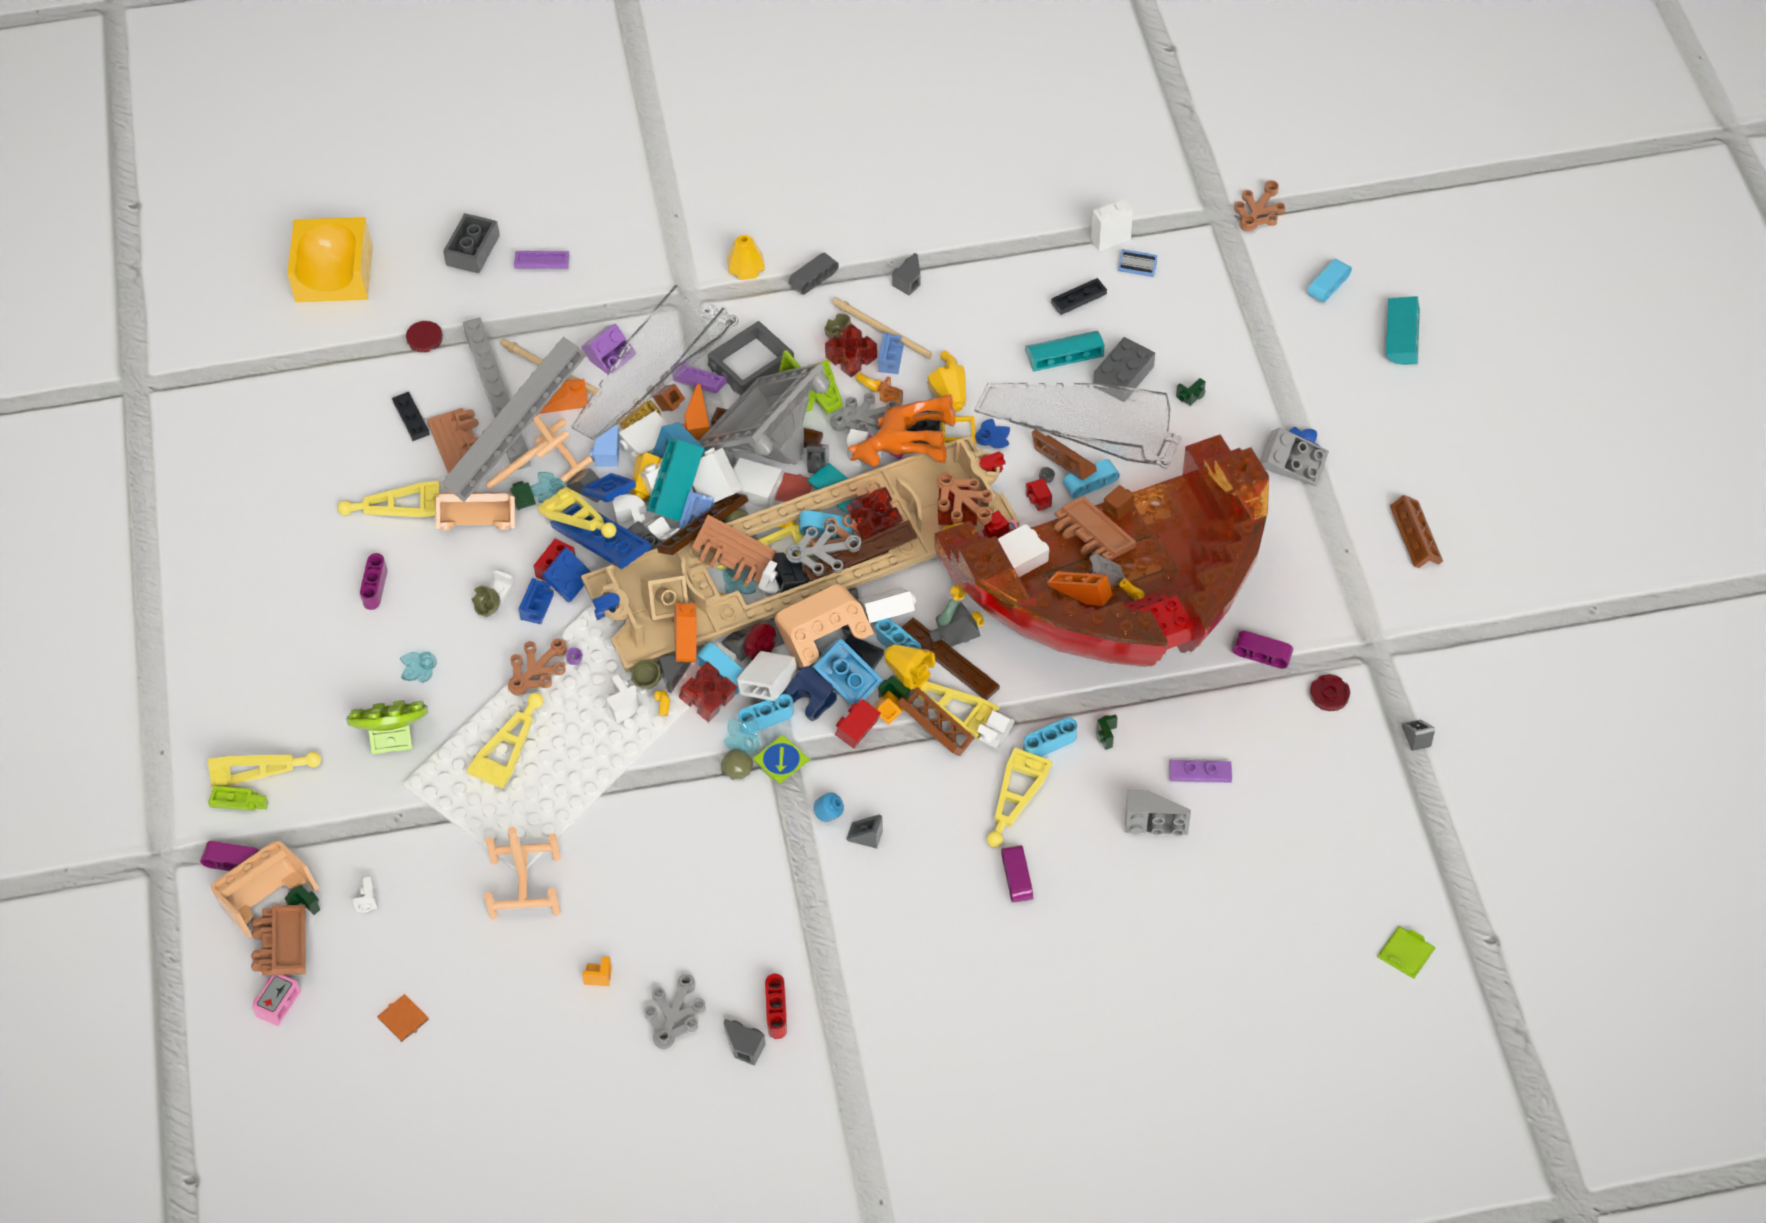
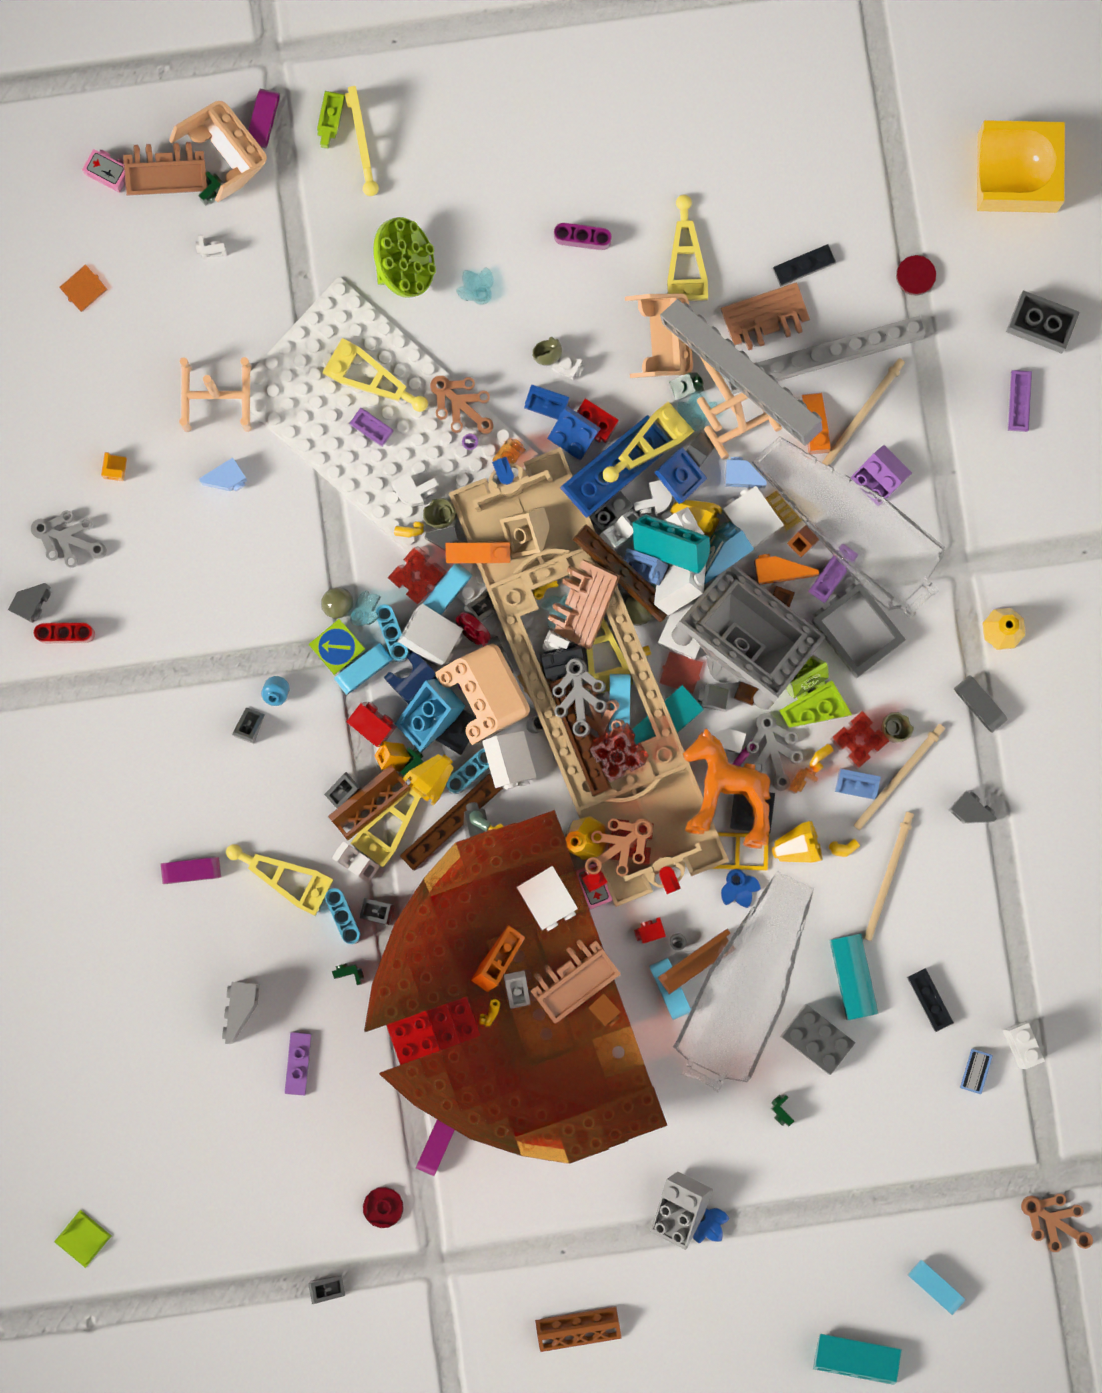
camera: 90 degrees right, 30 degrees up
none -> light blue slope [199,458,247,491]
none -> dark grey slope [324,772,361,808]
none -> medium azure beam [334,643,393,695]
none -> medium lavender plate [349,408,394,448]
none -> dark grey slope [359,898,395,925]
none -> clear orange bracket [492,438,526,469]
none -> tan bar [864,812,914,941]

